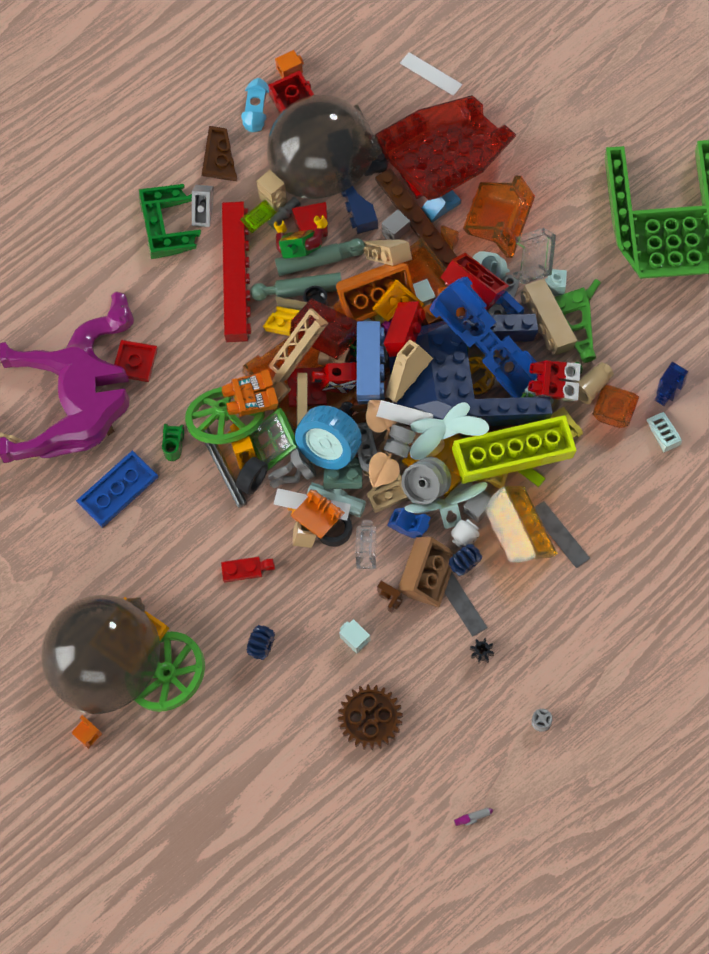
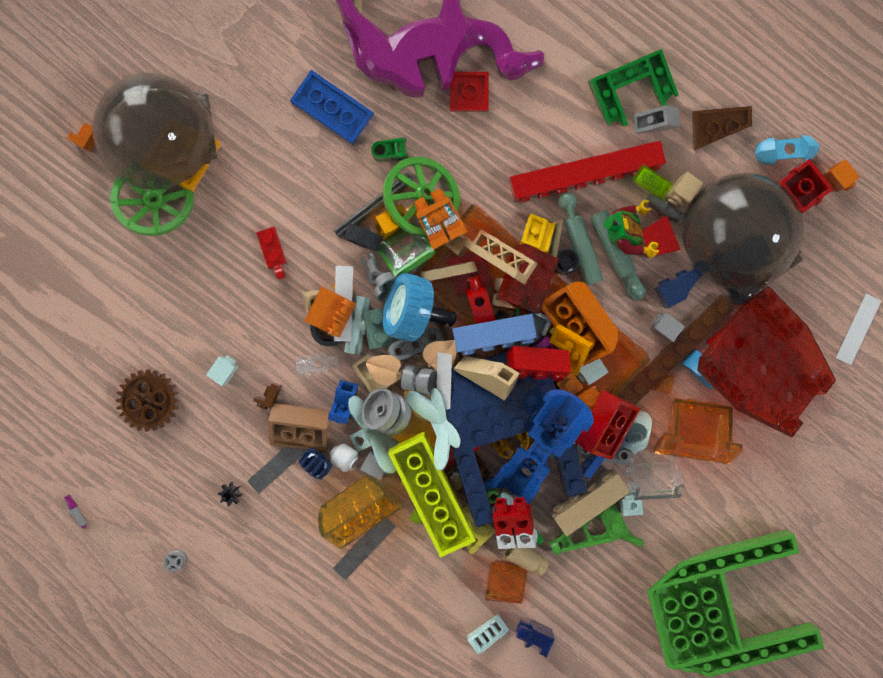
camera: 75 degrees right, 20 degrees up
dark blue gear [246,625,275,660] -> none
tan slope [364,239,412,266] -> none

